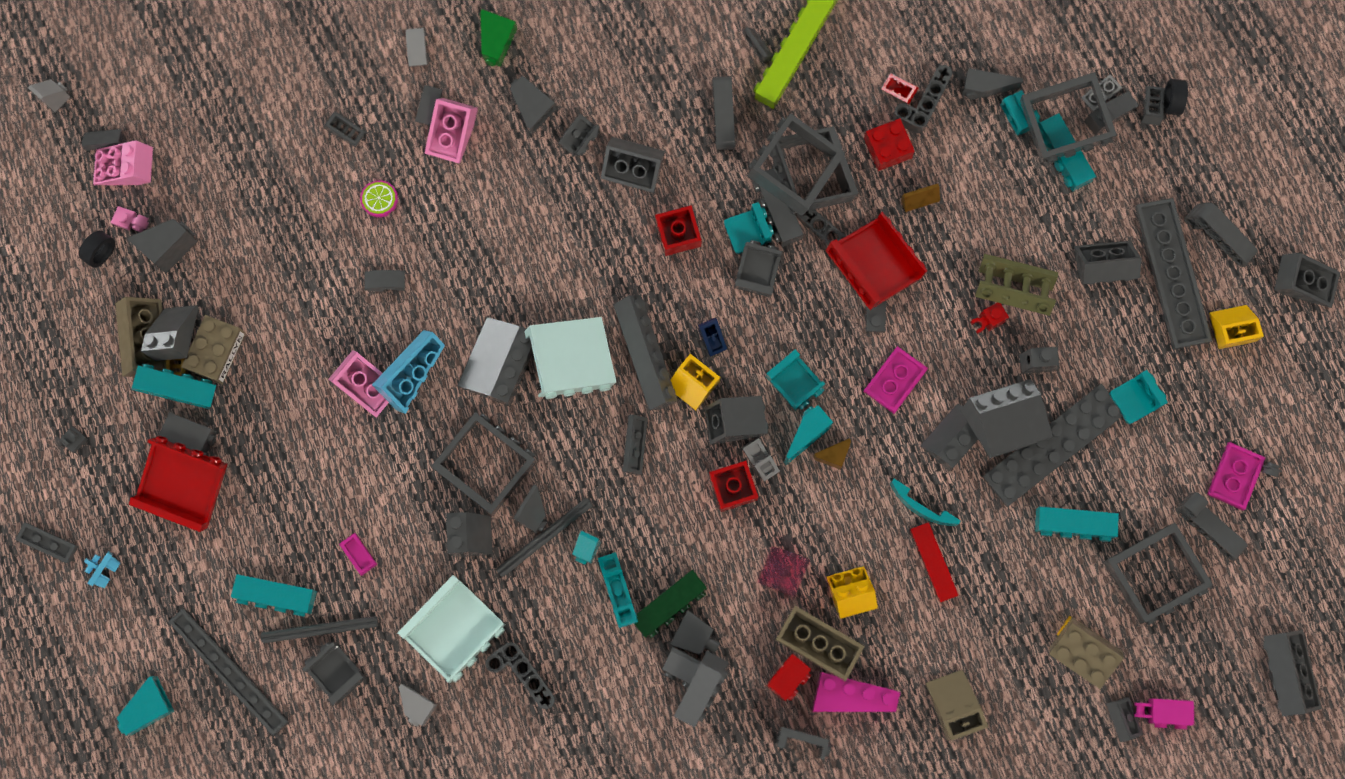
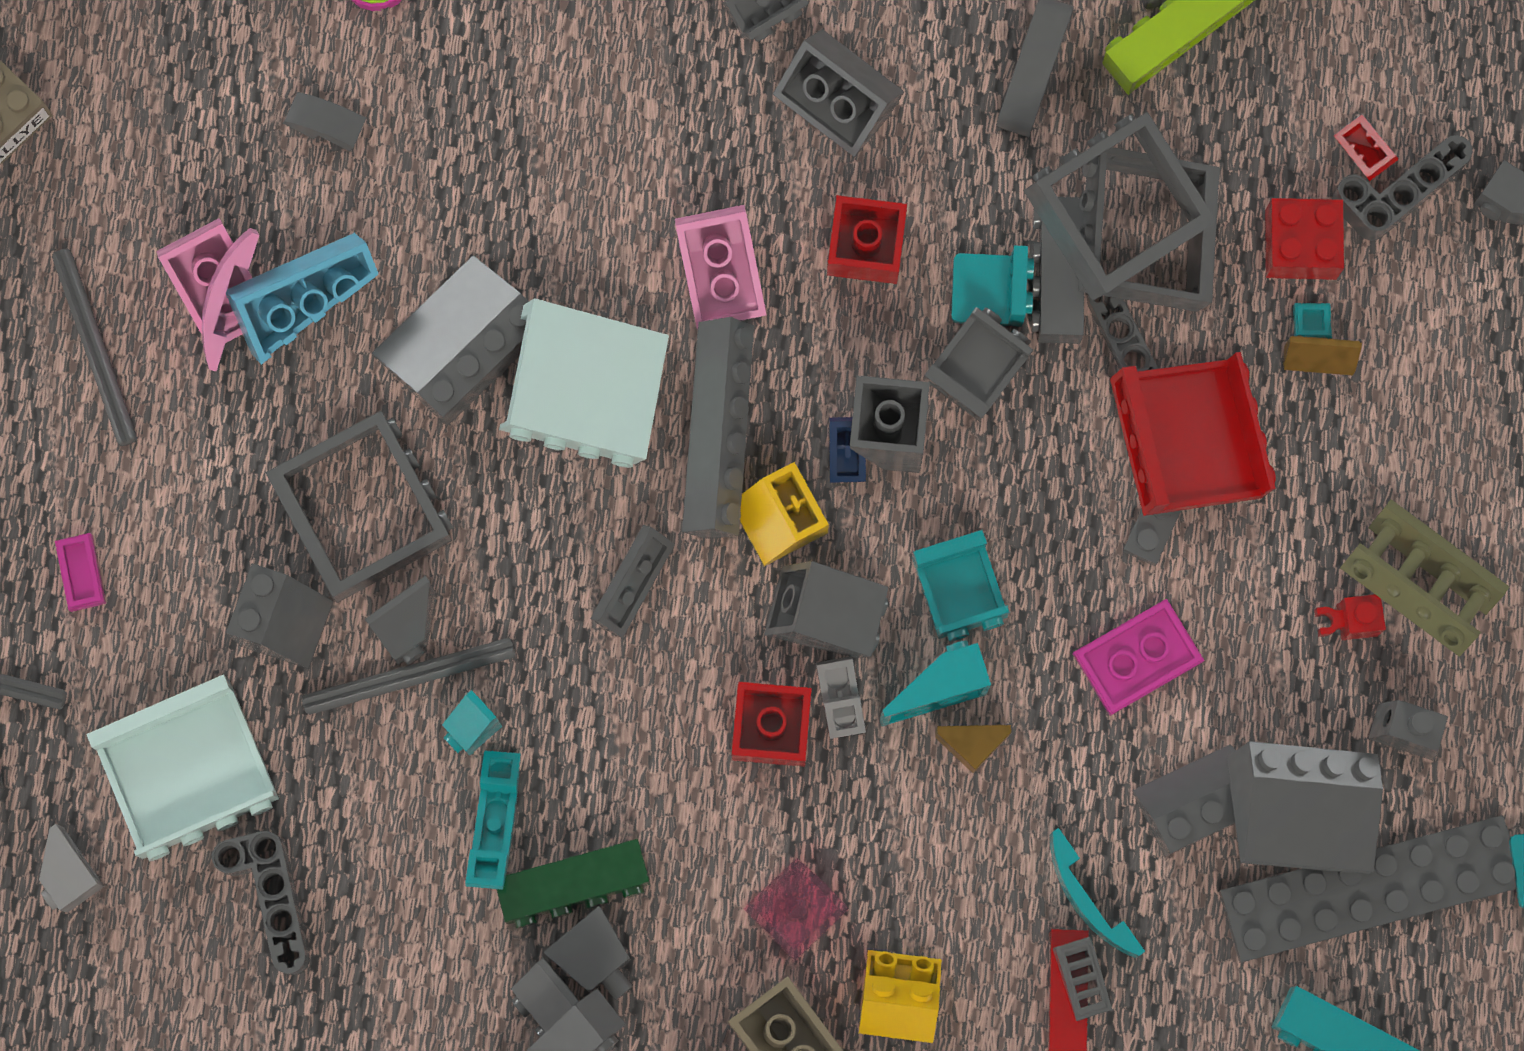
camera: 20 degrees right, 0 degrees up
none -> dark grey axle [52,249,137,446]
none -> bright pink slope [202,228,259,371]
none -> bright pink slope [675,205,767,329]
none -> dark grey slope [850,375,930,473]
none -> dark grey slope [1053,937,1112,1021]
none -> teal tile [1293,303,1332,339]

